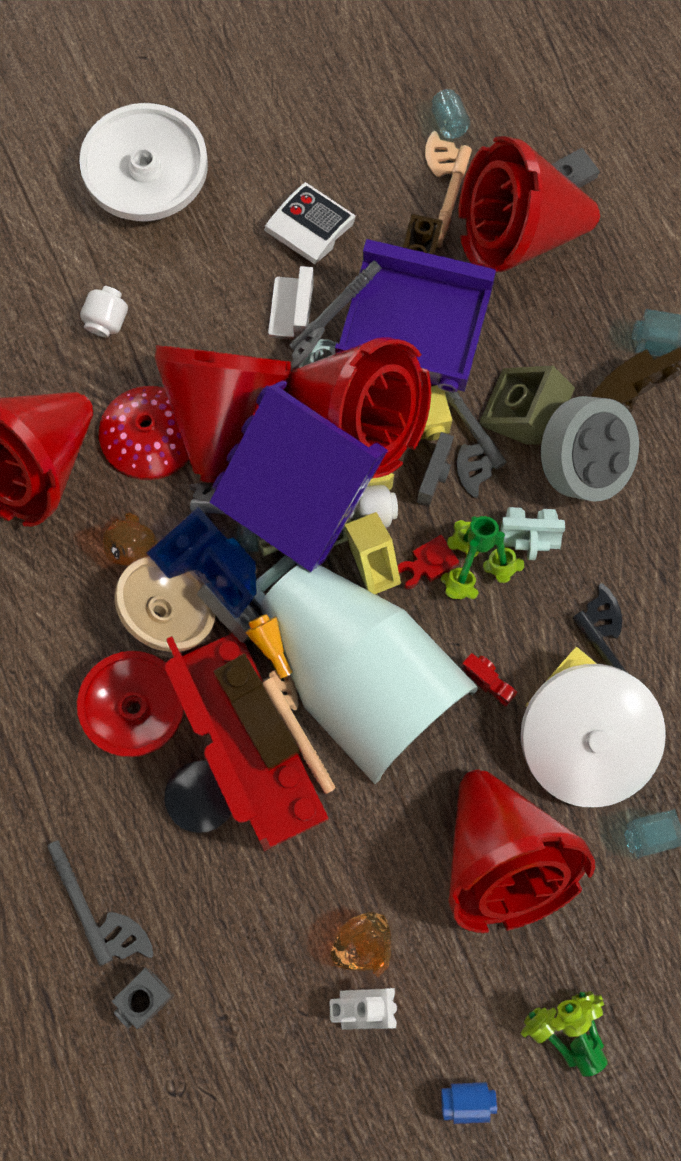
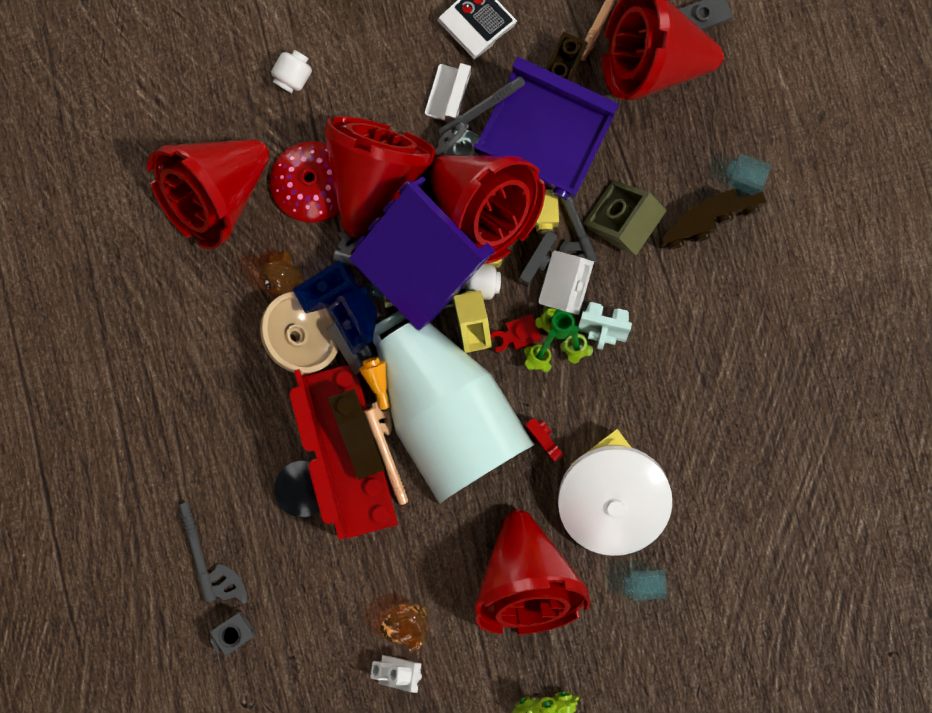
camera: 10 degrees right, 10 degrees up
red dish [77,651,184,757] -> none
wheel [541,396,639,501] -> none
black piece [572,583,626,672] -> none
none -> white panel [539,251,594,315]

